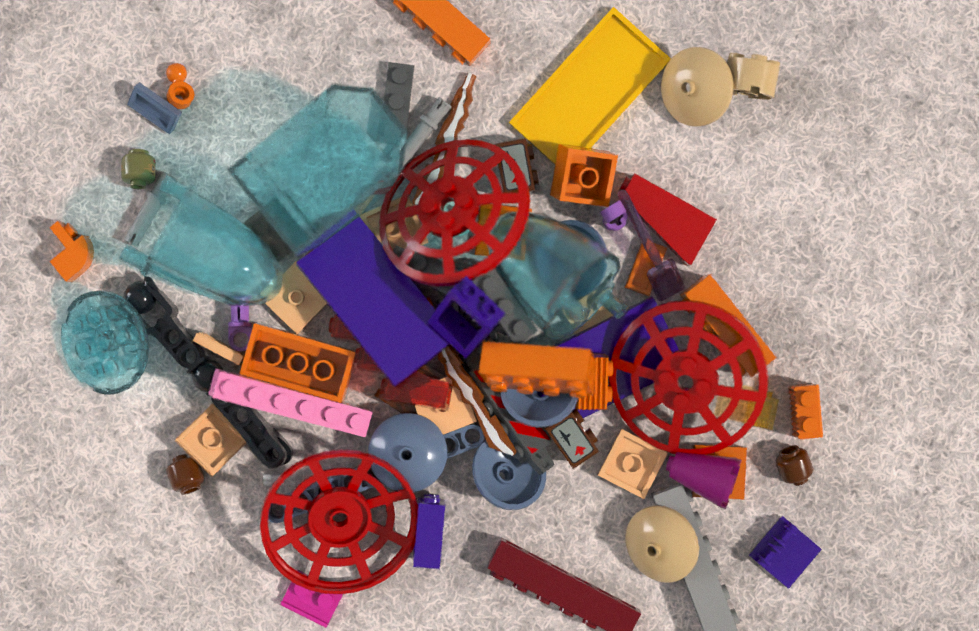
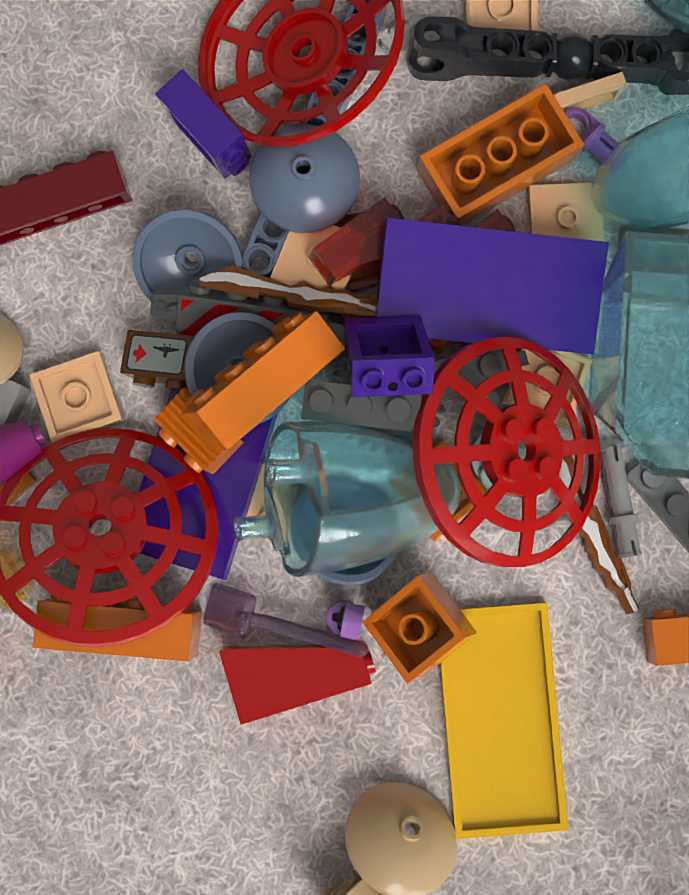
camera: 135 degrees right, 5 degrees down
bright pink brick [208,368,373,437] -> none
brick [495,138,539,193] -> none
orange tile [624,239,667,297] -> none

